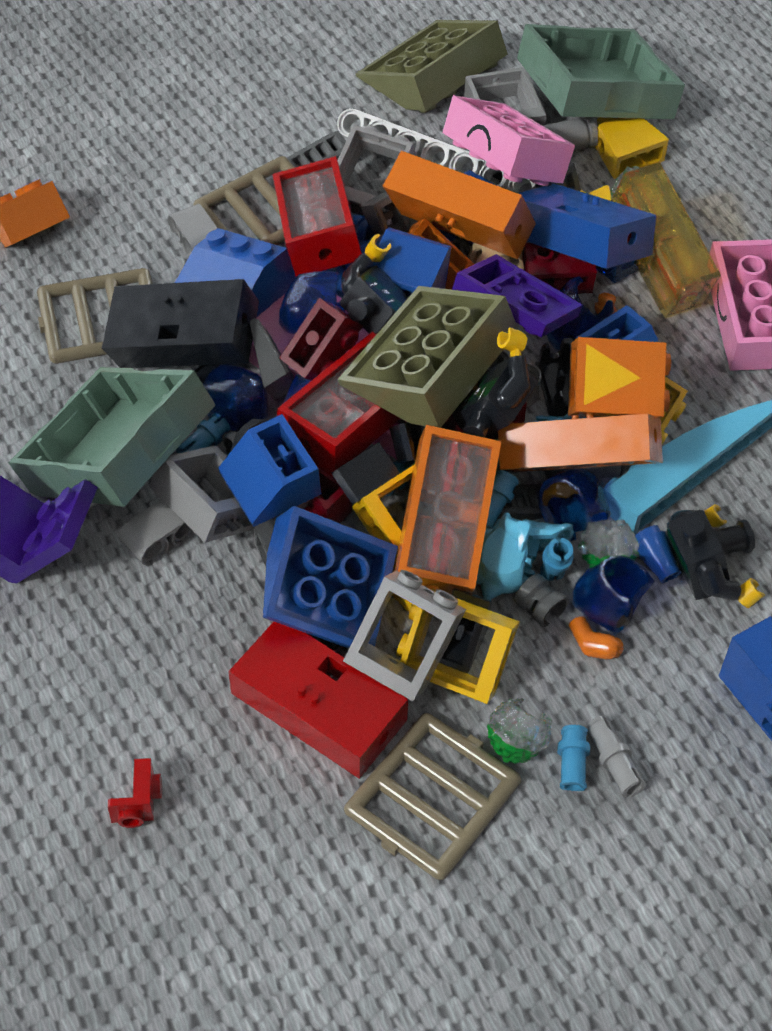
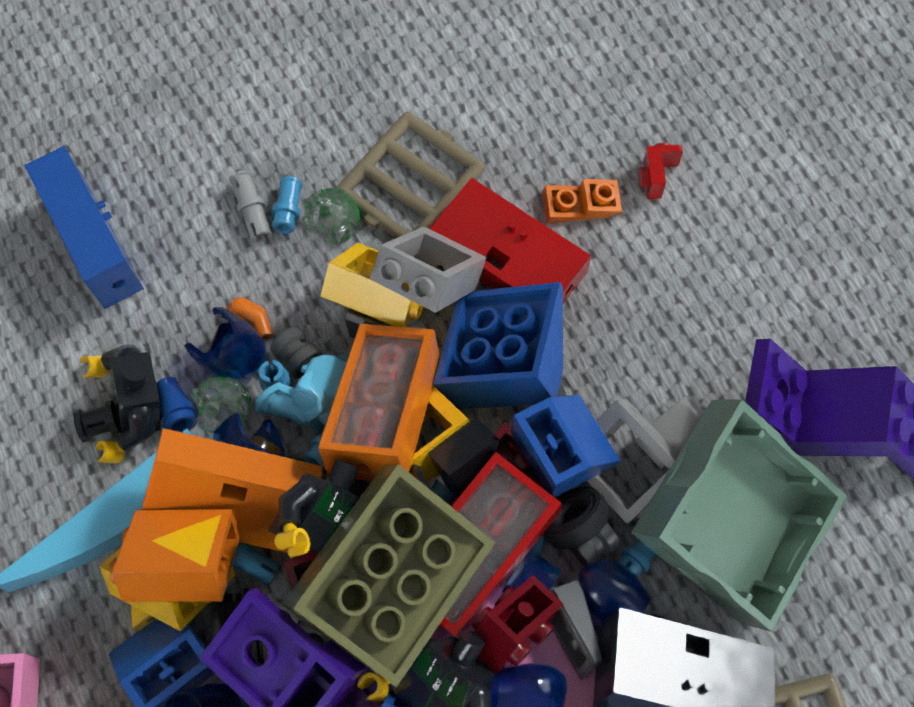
camera: 175 degrees left, 15 degrees up
none -> orange slope [542,179,622,223]

